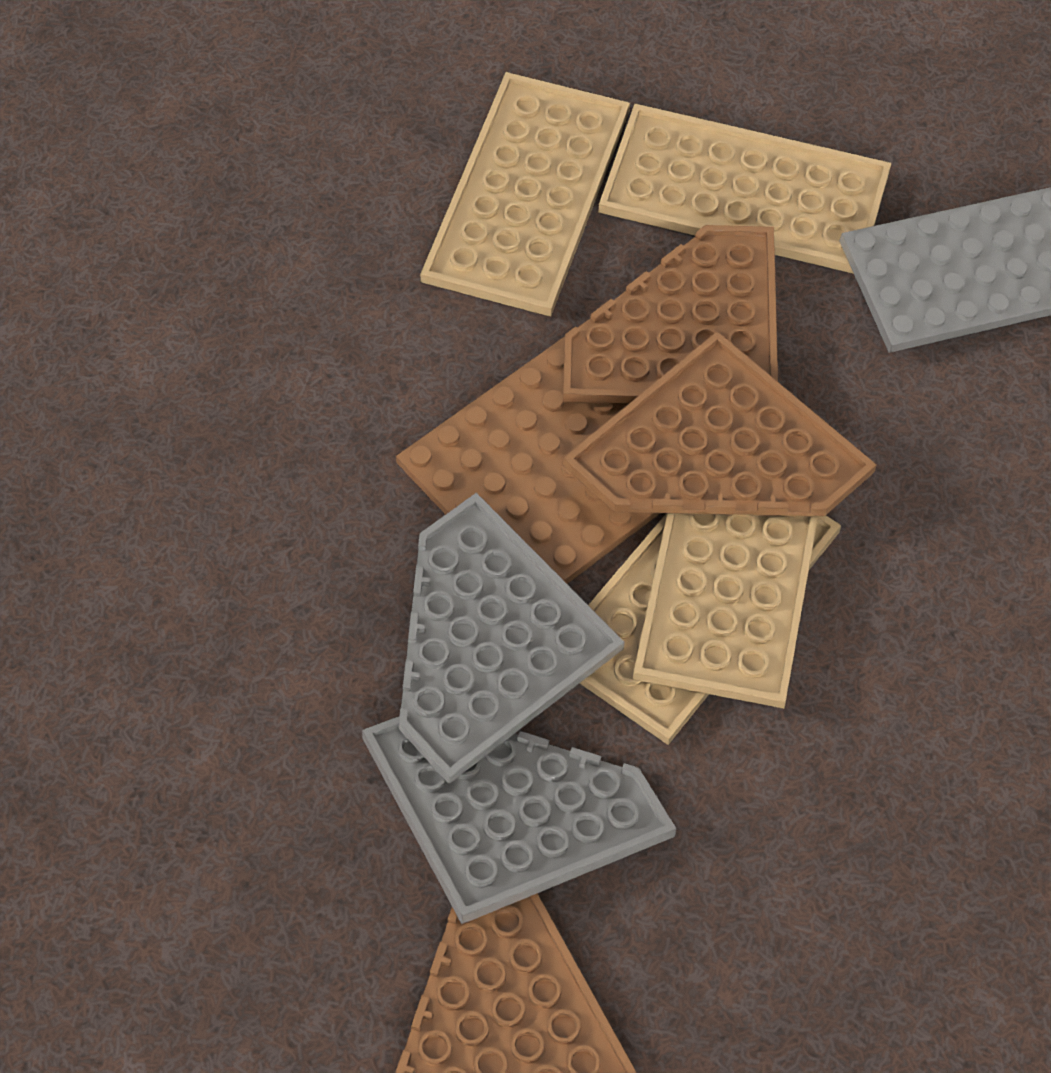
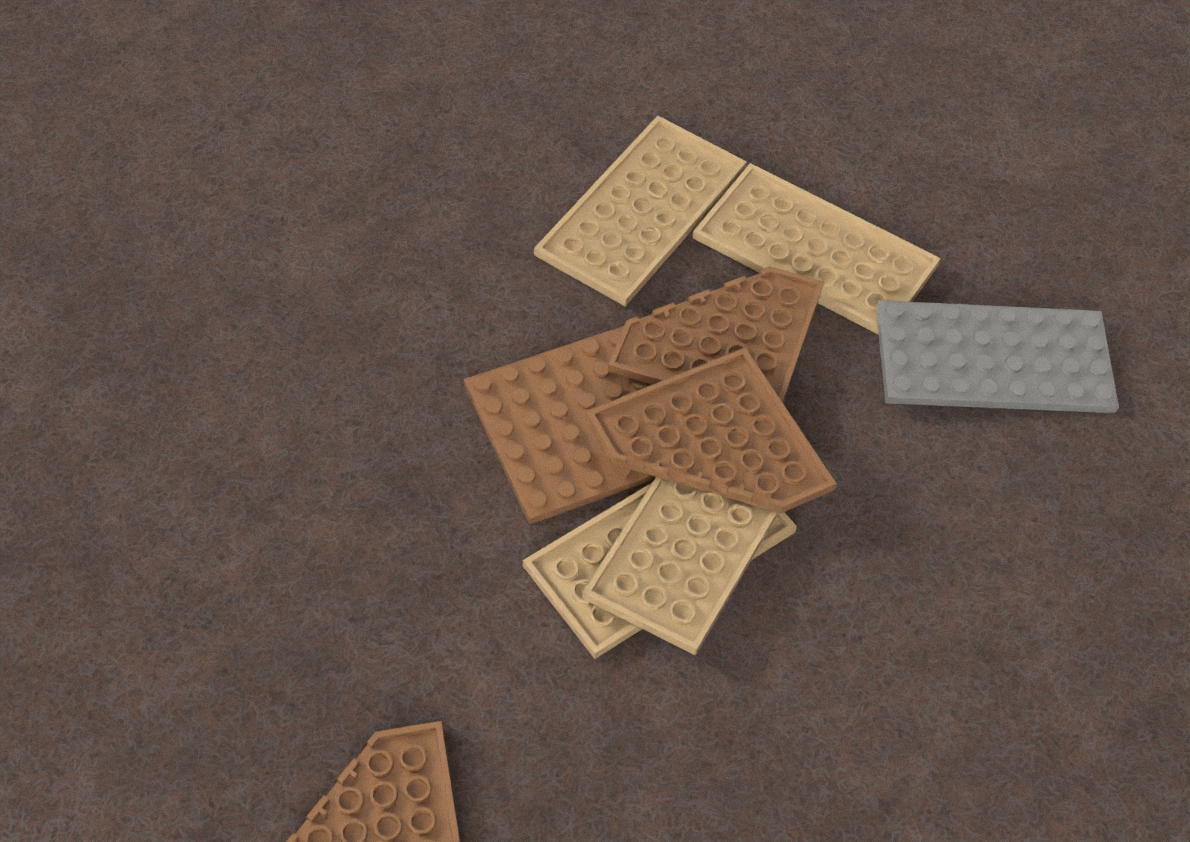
camera: 15 degrees right, 5 degrees down
light grey plate [362,716,676,924] -> none
light grey plate [399,493,624,784] -> none

